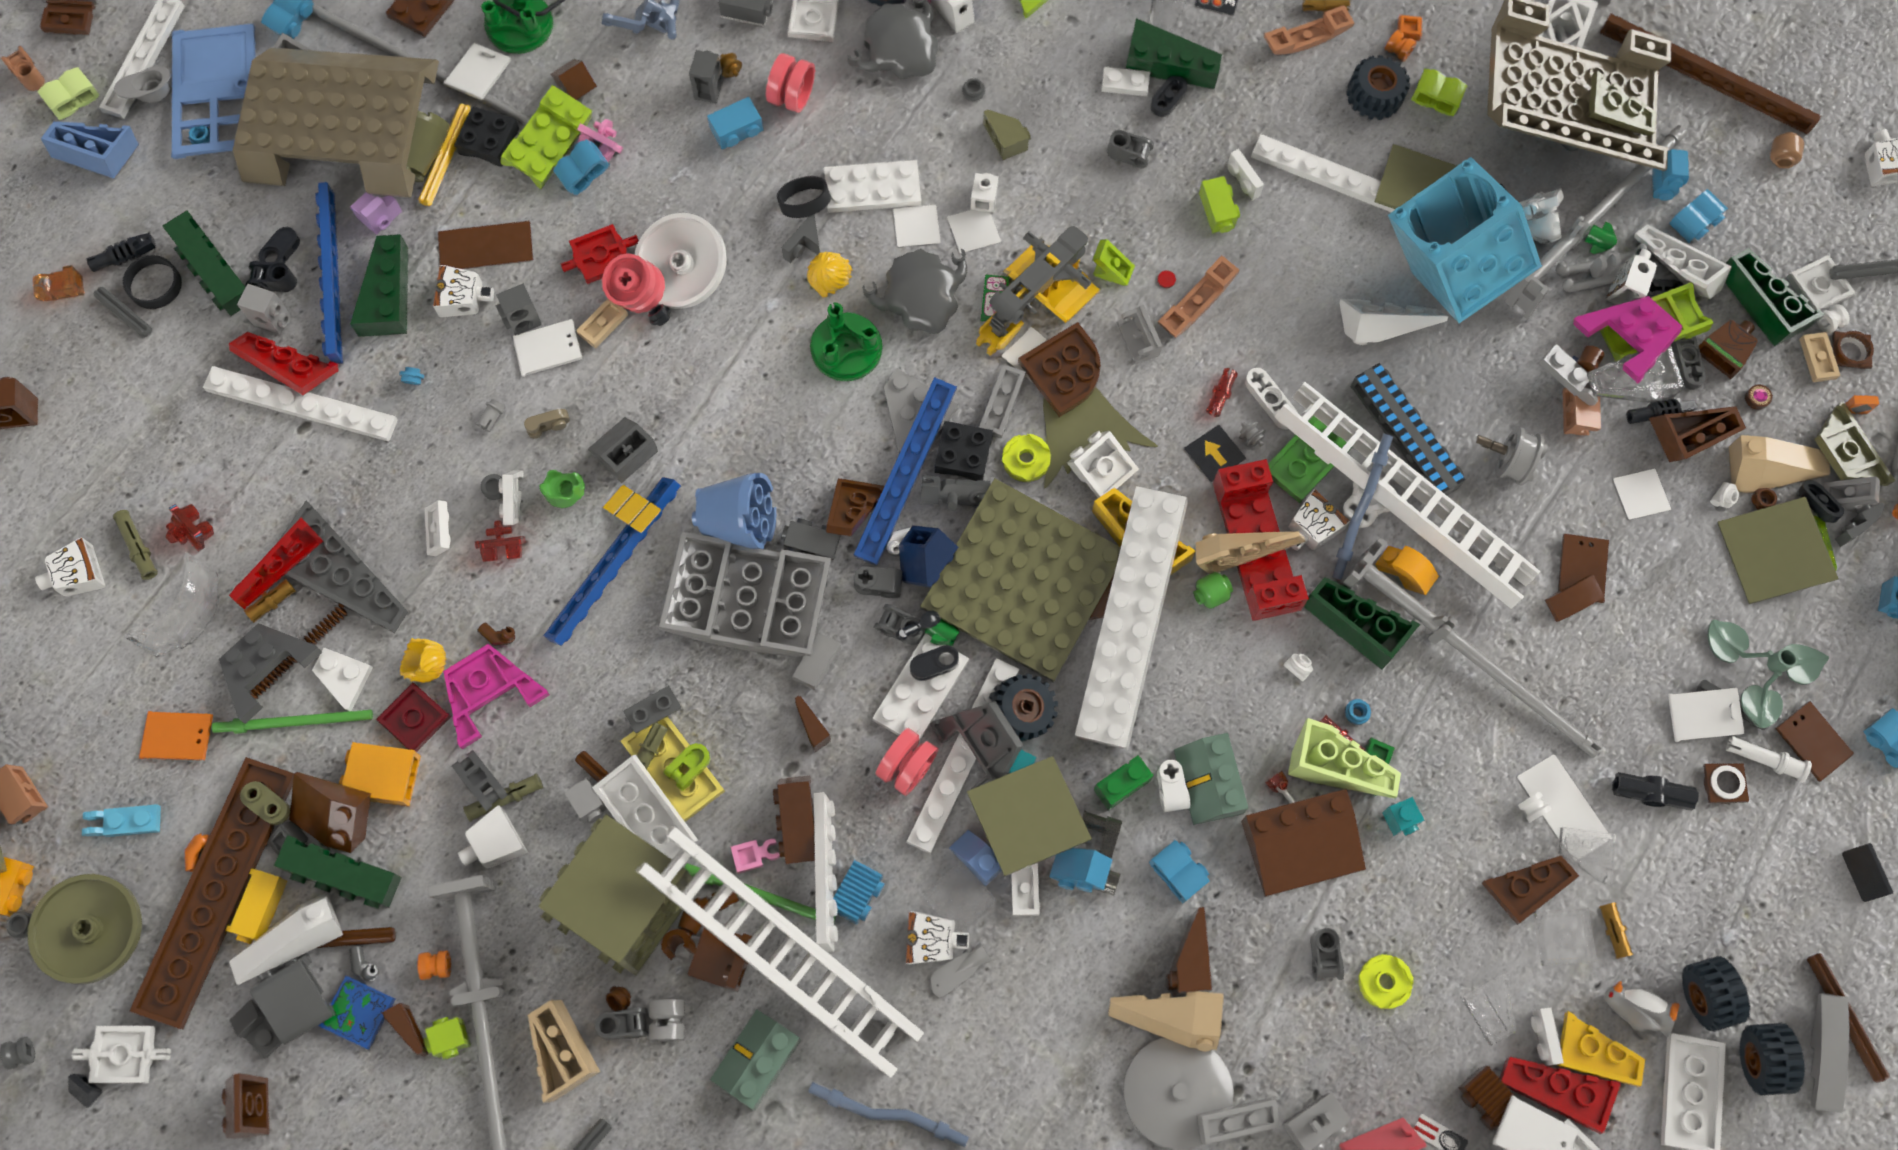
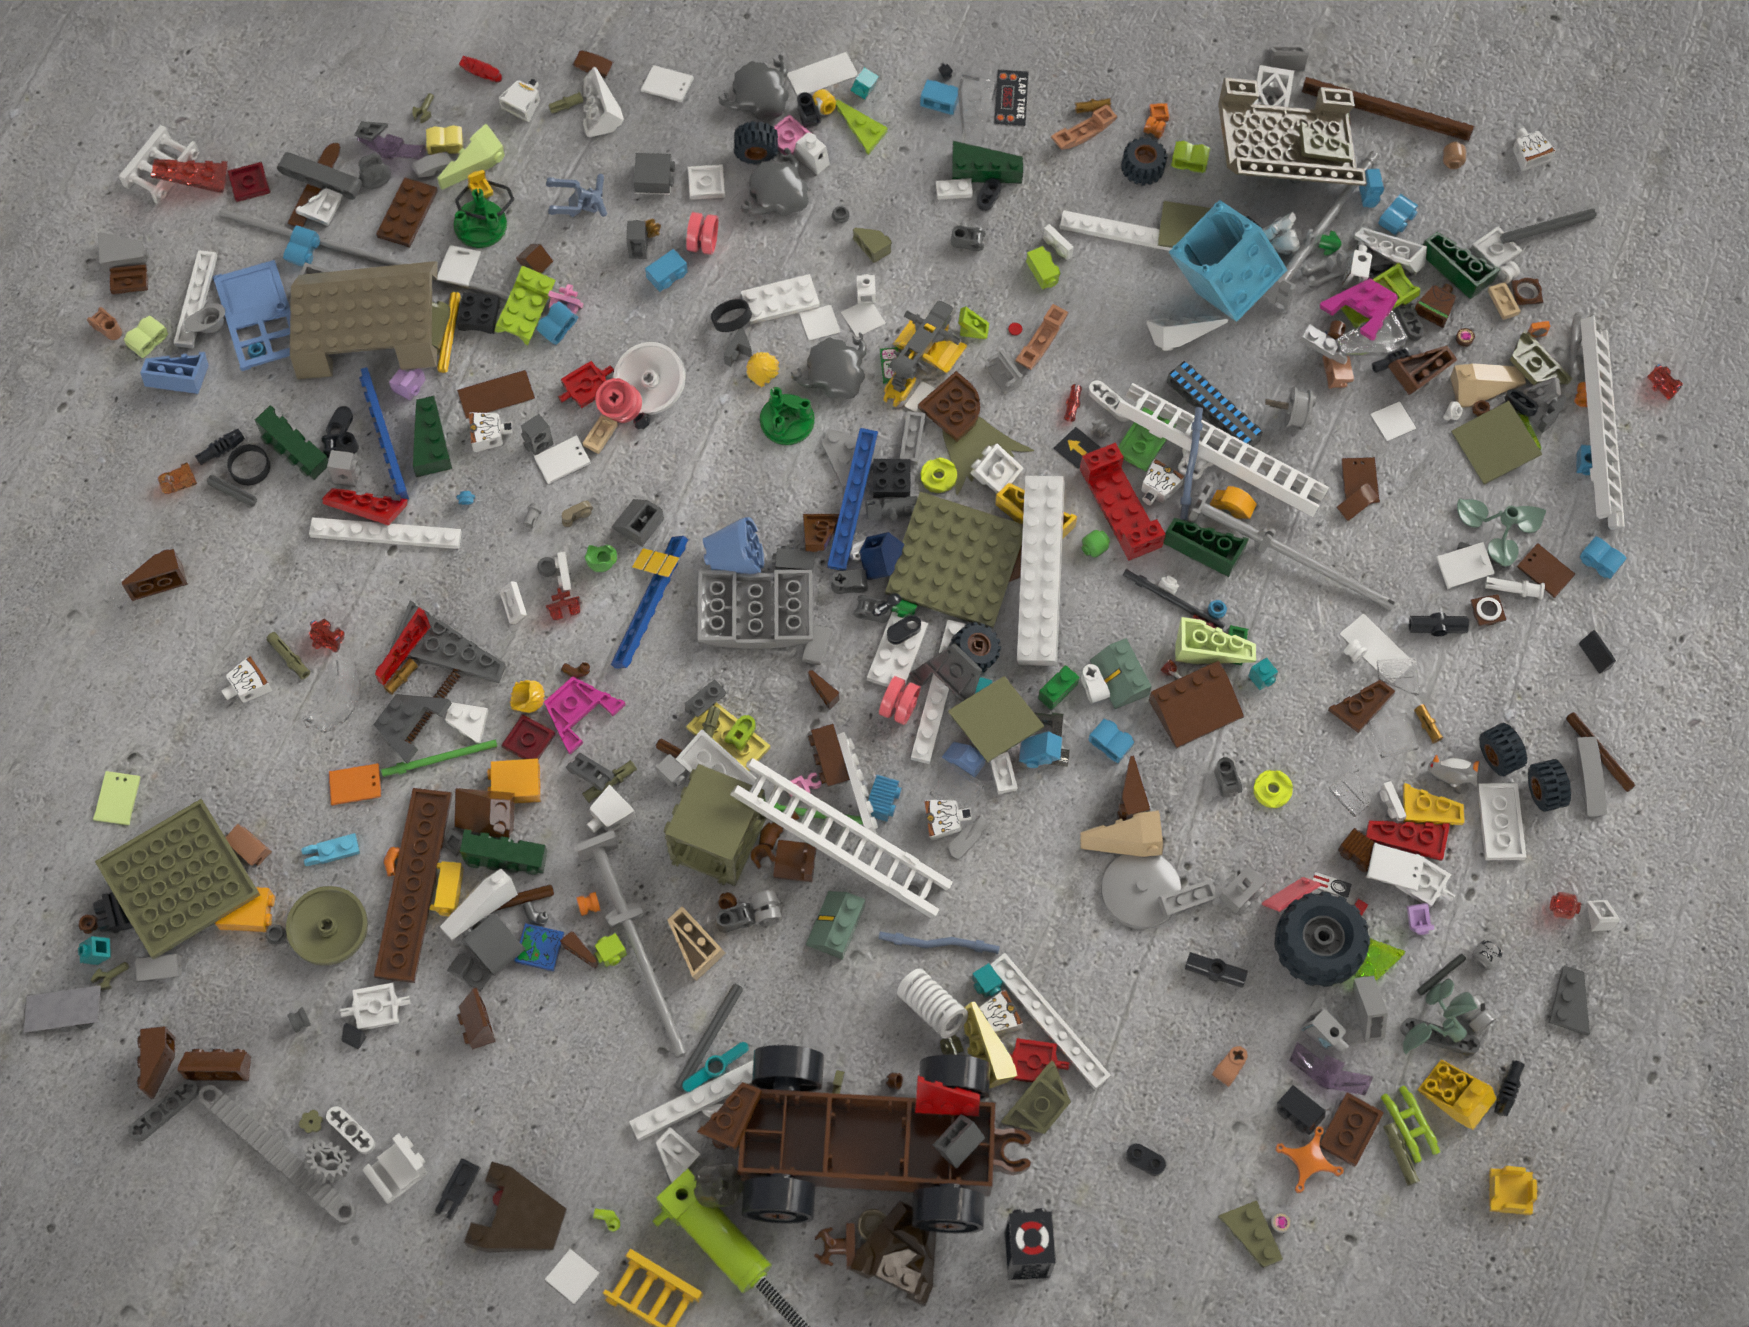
camera: 10 degrees left, 5 degrees down
olive plate [240,781,290,825] -> none
tan wedge [1196,531,1306,574] -> none
none -> black bar [1123,569,1225,630]

